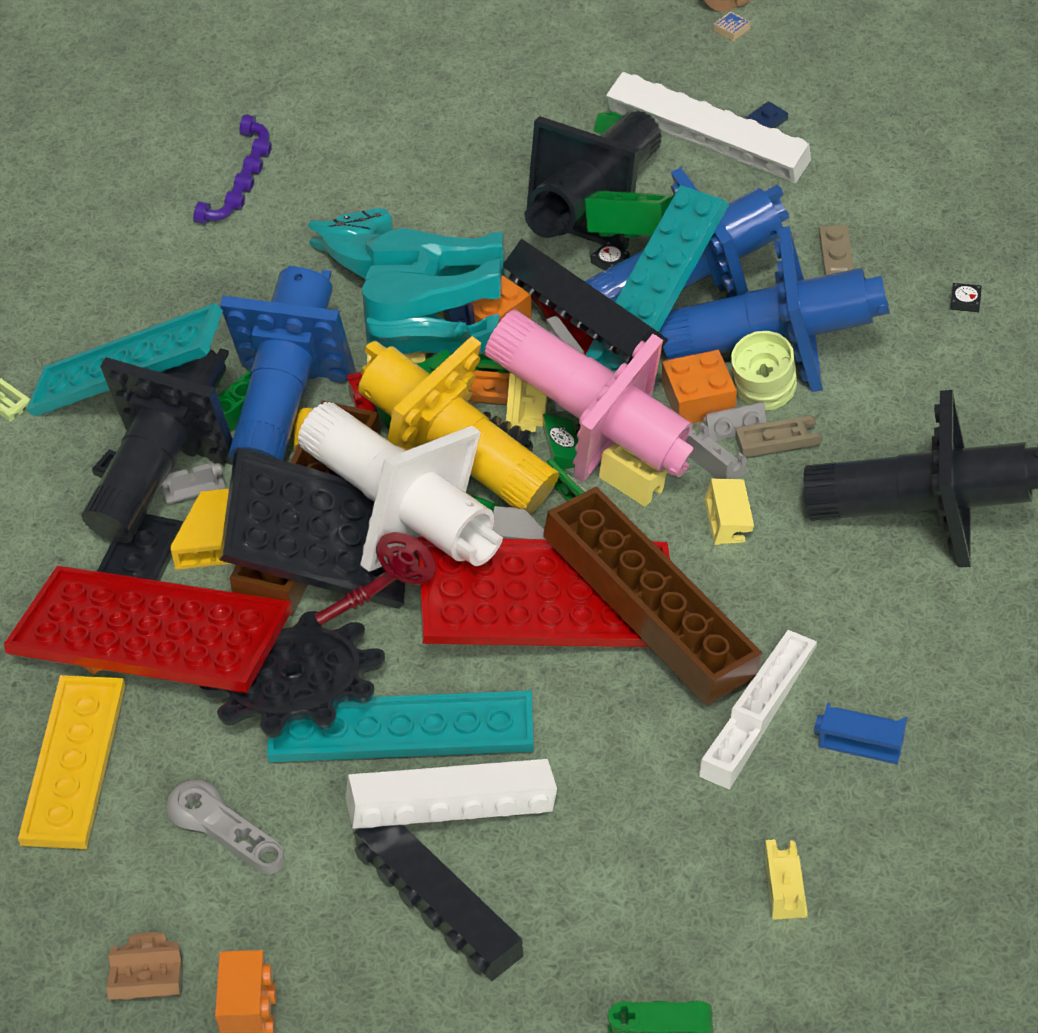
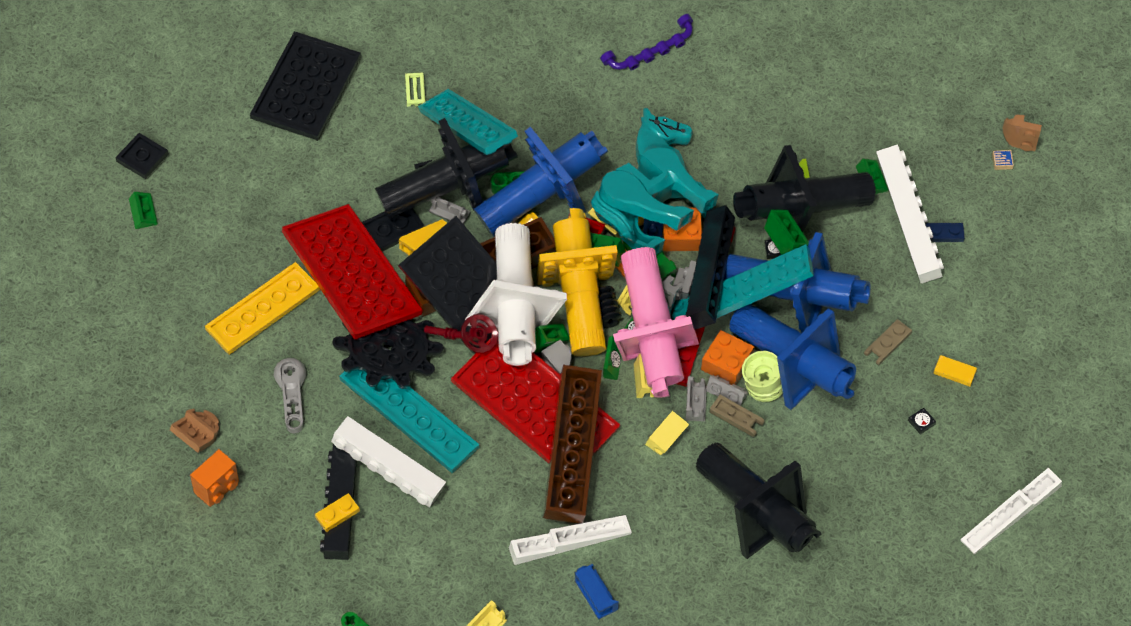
camera: 40 degrees right, 10 degrees up
none -> yellow plate [315,493,360,532]
none -> yellow tile [933,355,977,387]

